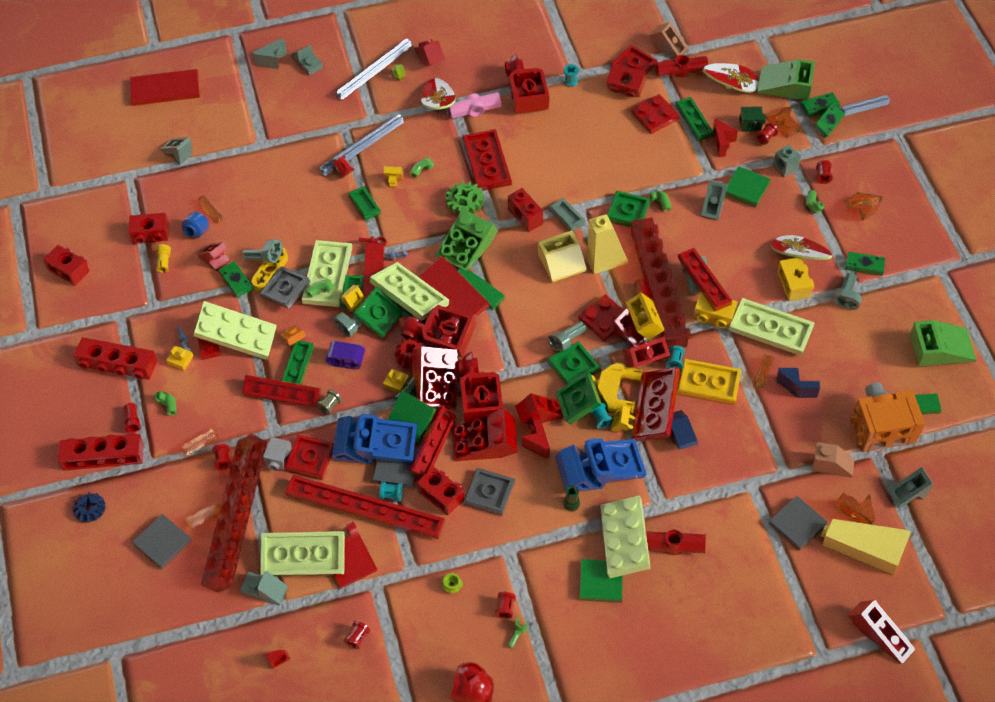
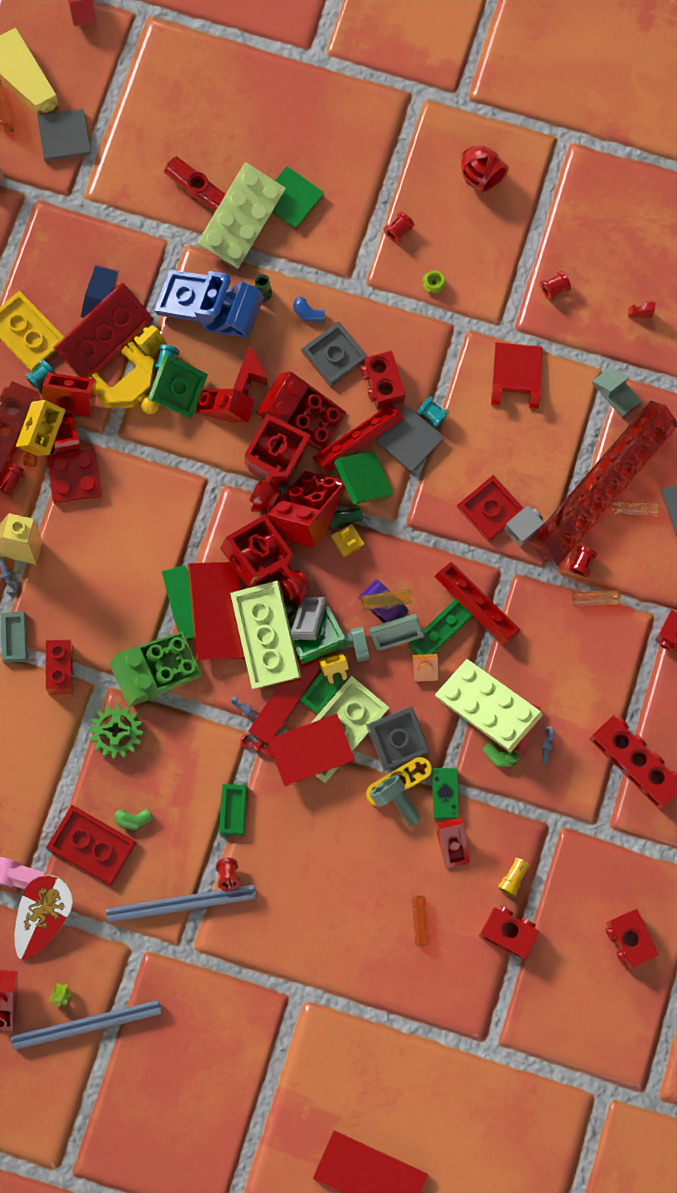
camera: 155 degrees left, 20 degrees up
red pin [124,403,141,433] -> none
bright green arm [154,391,177,416] -> none
sand green slope [161,137,193,164] -> none
yellow tile [166,346,193,371] -> none
blue head [182,212,209,239] -> none
sand green slope [253,38,287,69] -> none
yellowish green plate [261,531,345,575] -> none
red plate [285,475,445,539] -> none
sand green slope [291,45,323,75] -> none
bright green arm [306,279,334,298] -> none
olive bush [316,389,342,415] -> none
blue piece [332,414,417,464] -> none
yellow tile [383,166,403,187] -> none
red gear [394,337,425,370] -> none
red tile [462,129,512,191] -> none
bright green hand [508,617,528,648] -> none
light yellow slope [538,231,586,283] -> none
green tile [547,341,601,385] -> none
sand green piece [548,322,586,352] -> none
none -> red tile [46,805,137,886]
none -> red tile [267,714,355,787]
none -> light grey tile [291,597,327,640]
none -> blue arm [293,297,325,322]
none -> clear yellow pin [361,589,412,610]
none -> sand green tile [369,613,424,652]

